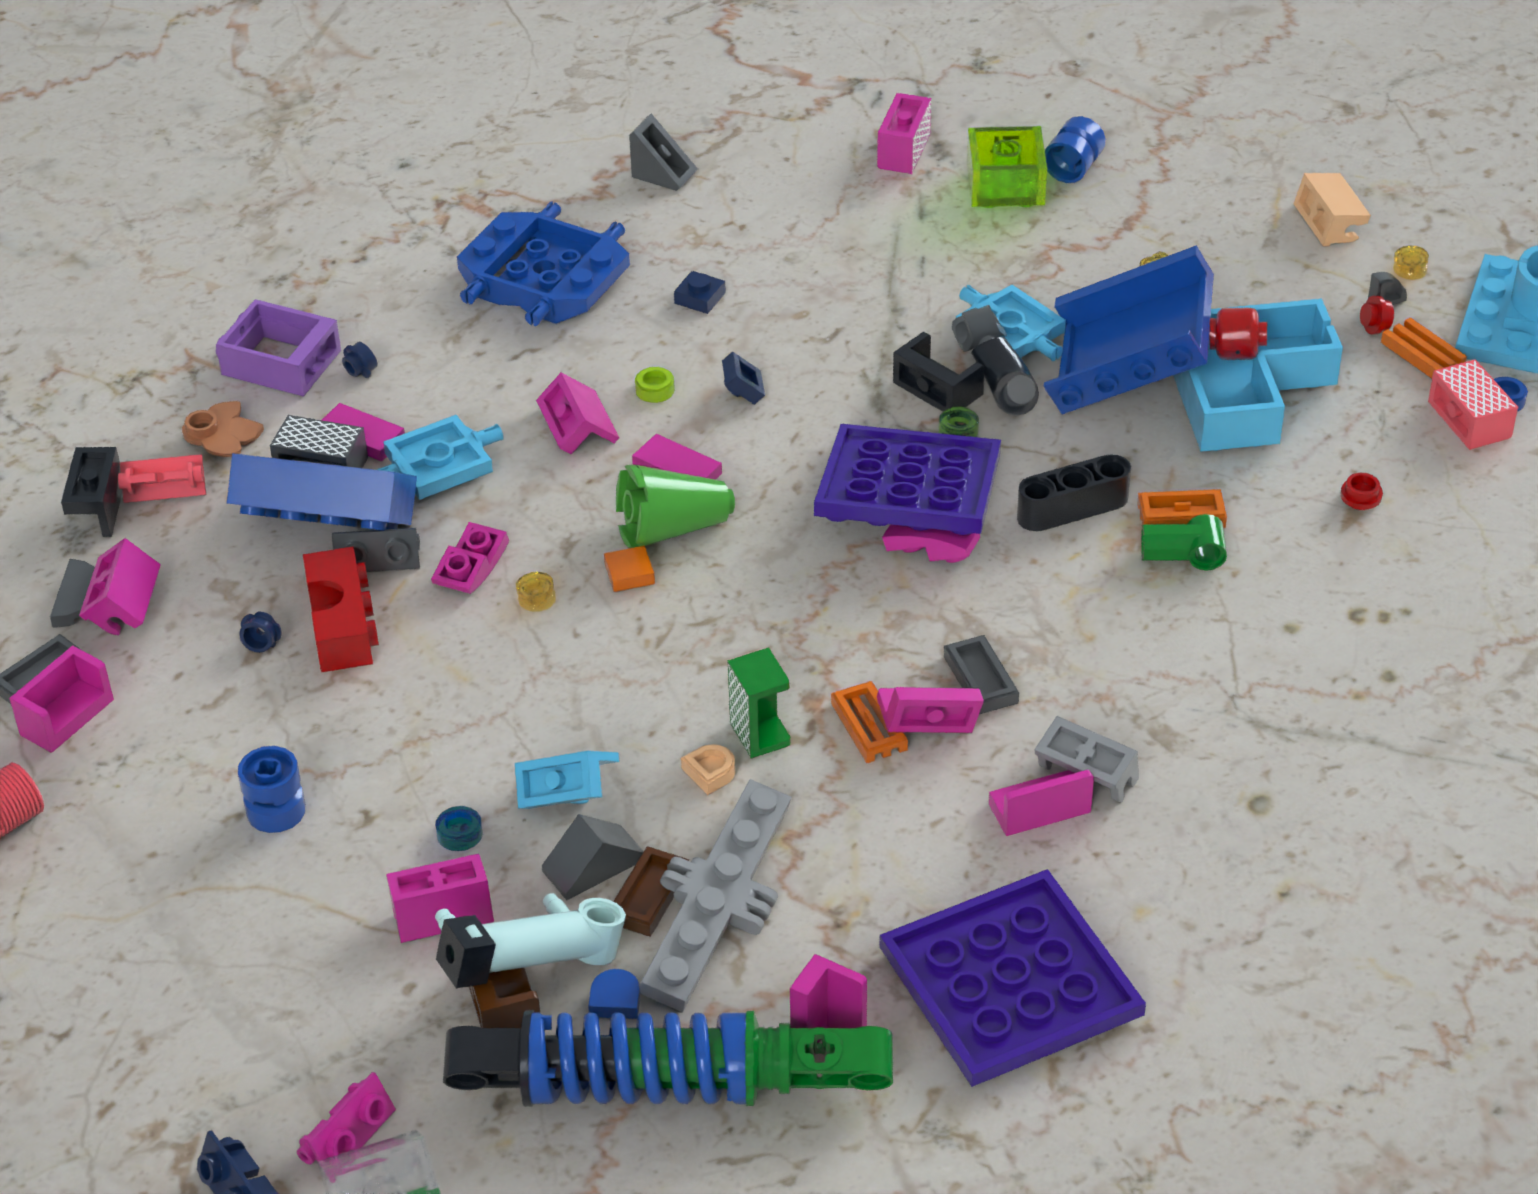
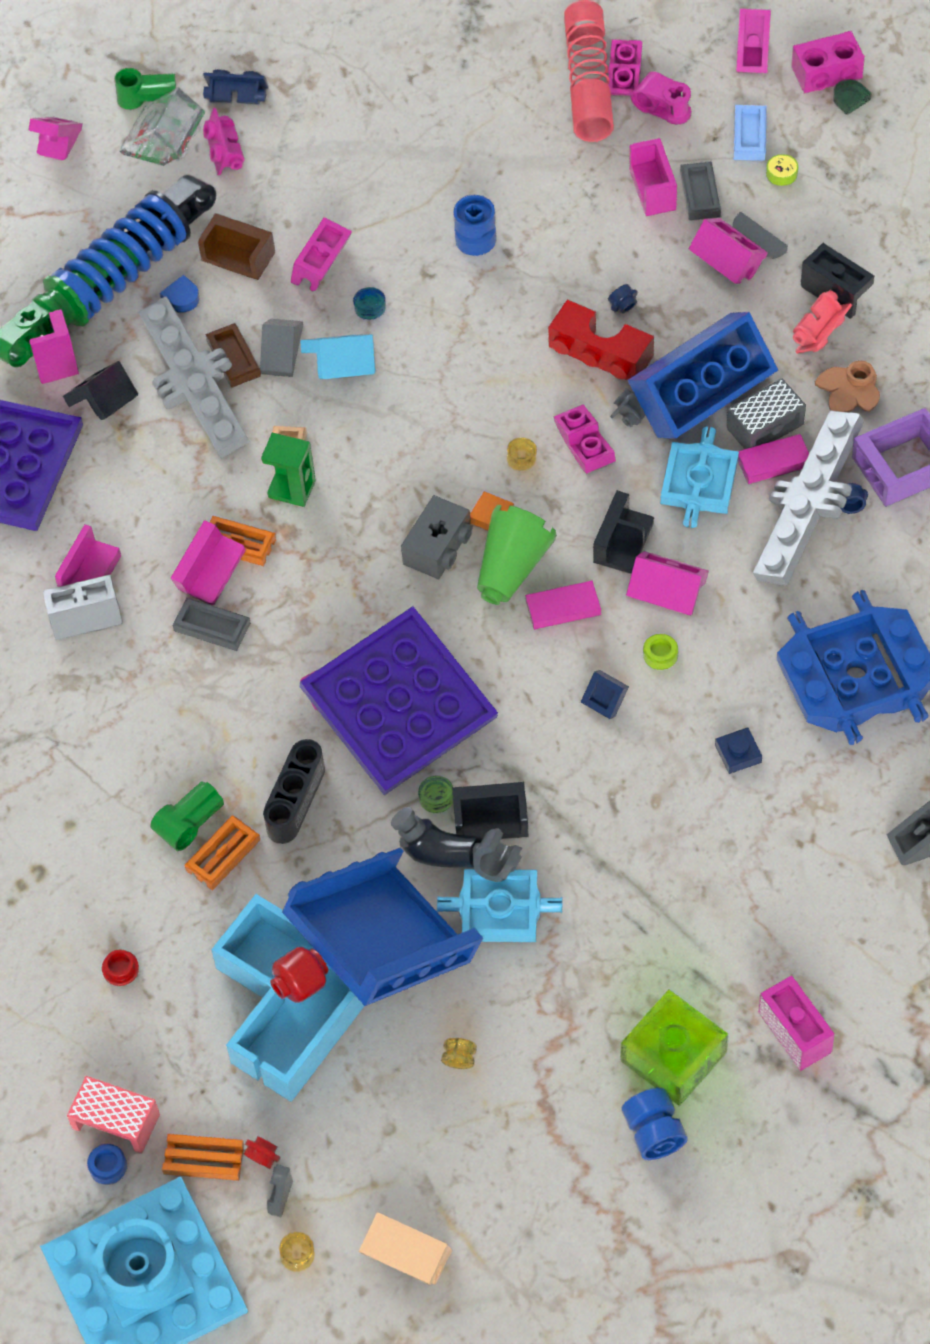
camera: 135 degrees right, 15 degrees up
light aqua piece [435,893,626,989] -> none
none -> black panel [62,361,138,420]
none -> dark grey brick [401,495,473,580]
none -> black panel [593,490,654,573]
none -> hinge [753,410,864,586]

